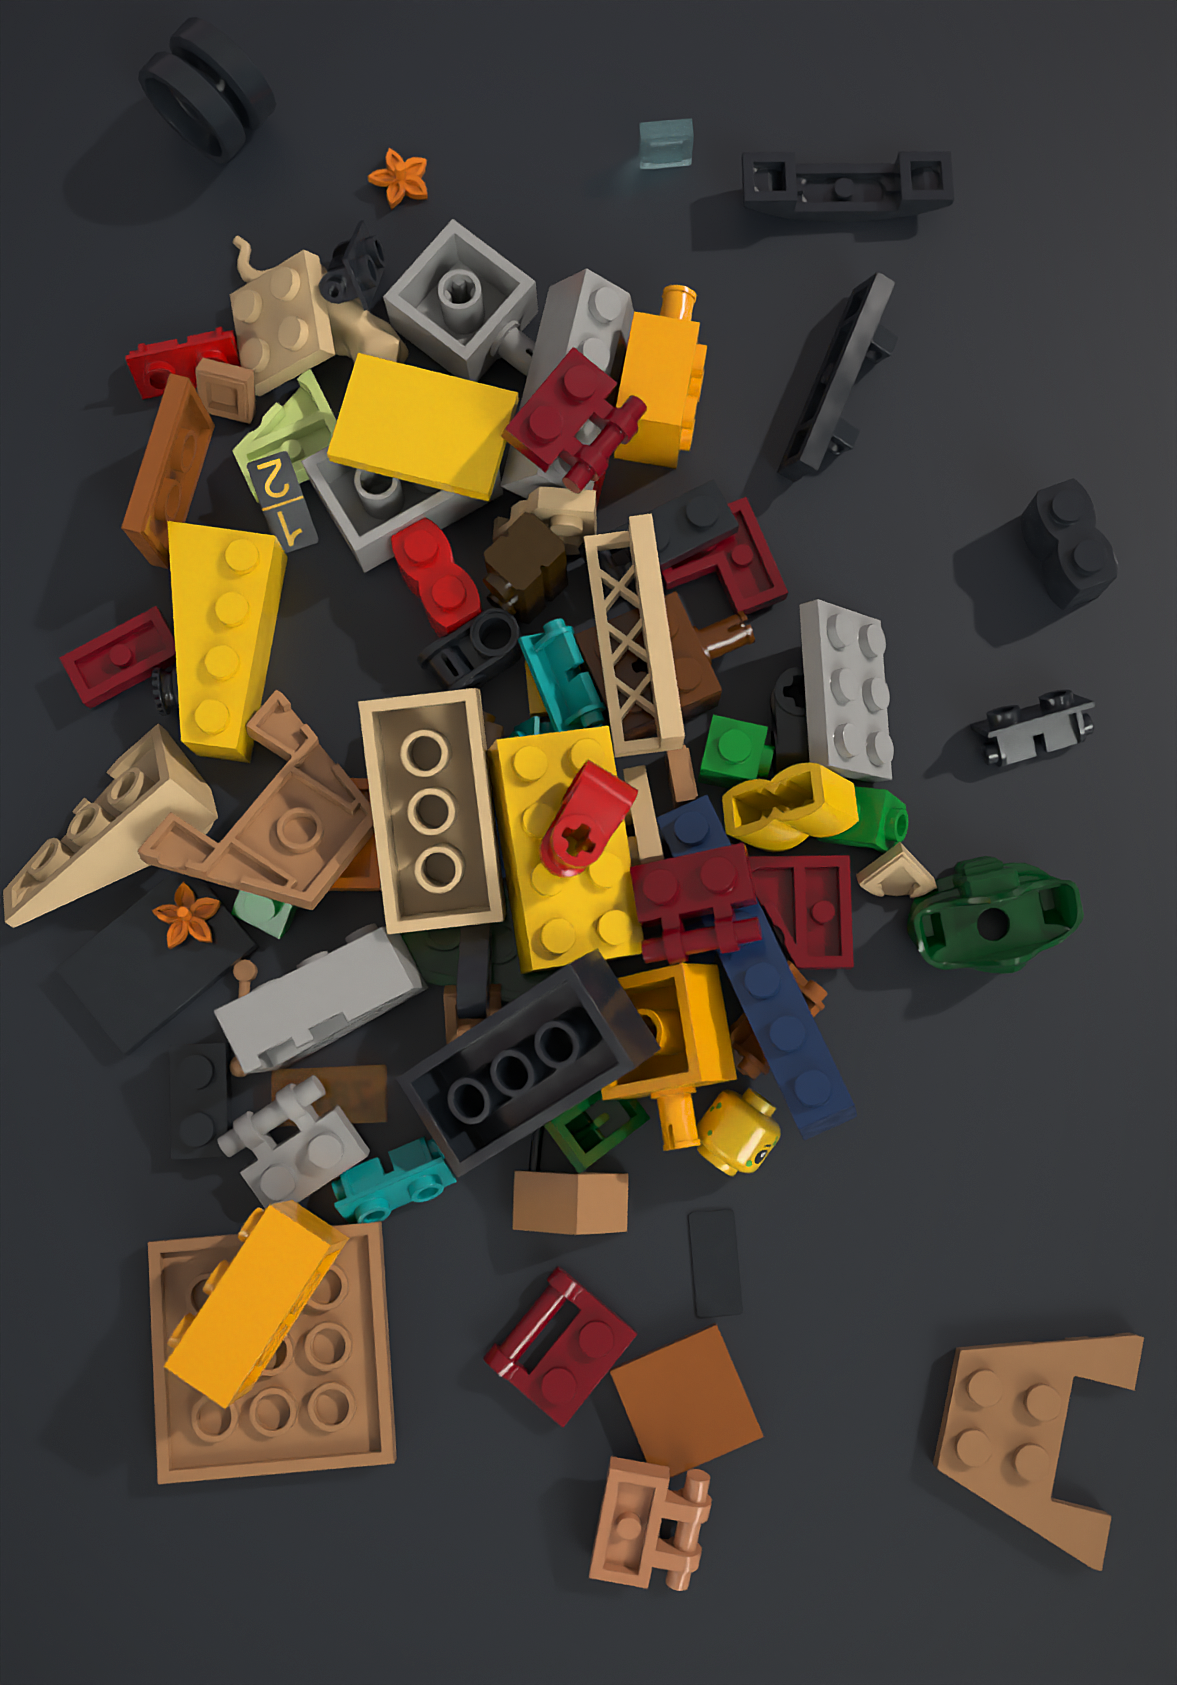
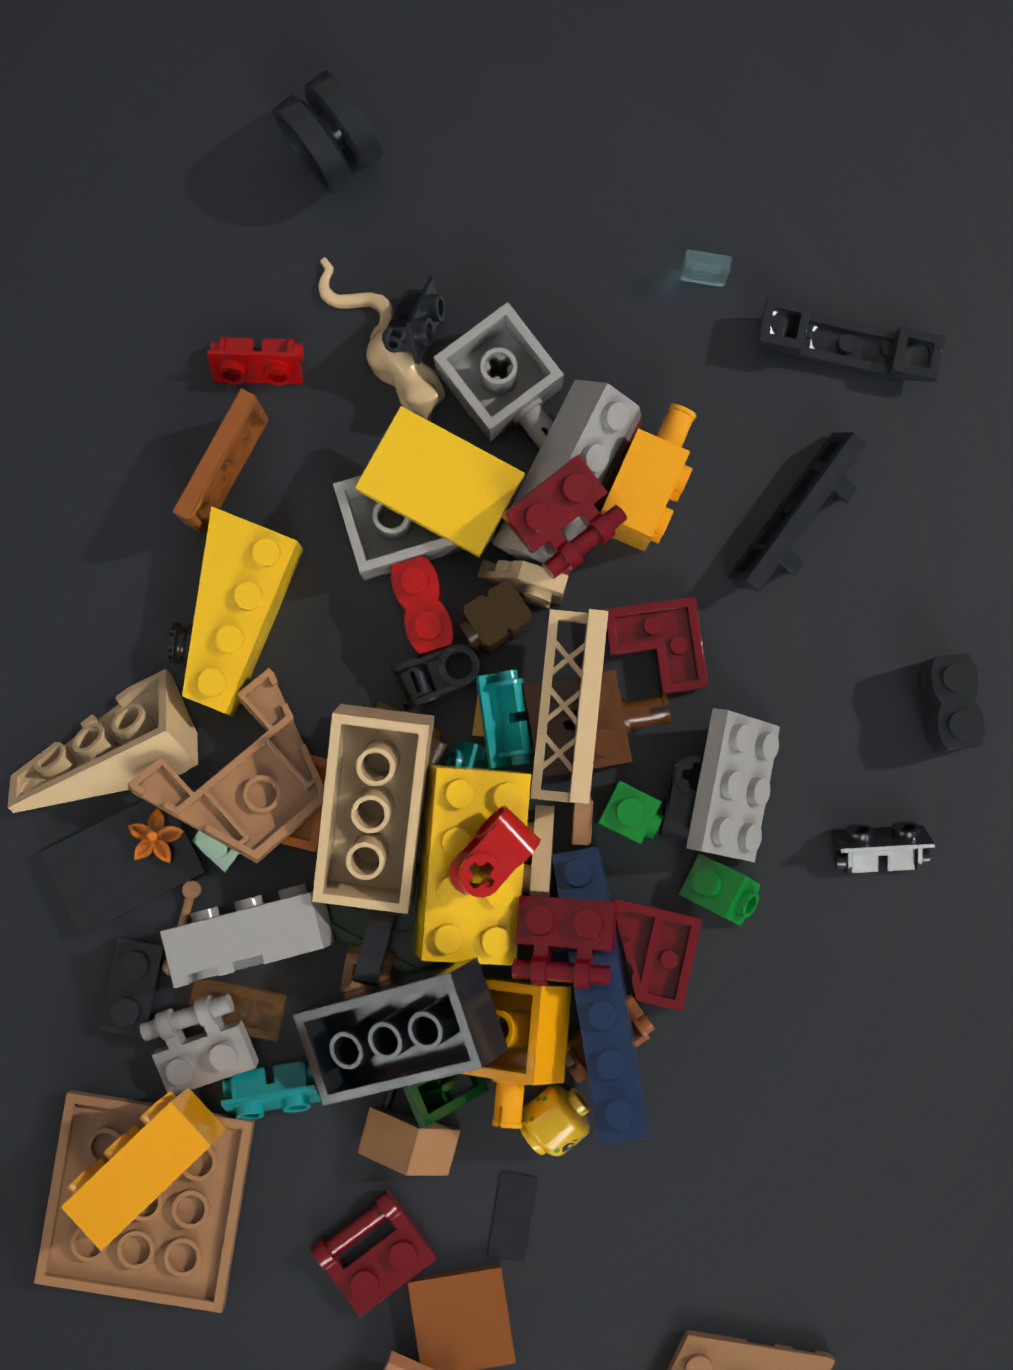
camera: 10 degrees right, 5 degrees up
dark red plate [59,606,176,709] -> none
medium nougat tile [196,358,256,424] -> none
tan plate [230,250,335,396] -> none
yellowish green wing [232,369,337,503] -> none
black sticker [247,451,319,553] -> none
orange plant [368,148,428,209] -> none
black plate [578,479,739,597] -> none
yellow brick [722,763,859,852] -> none
tan tile [856,842,937,898] -> none
dark green piece [907,856,1084,974] -> none

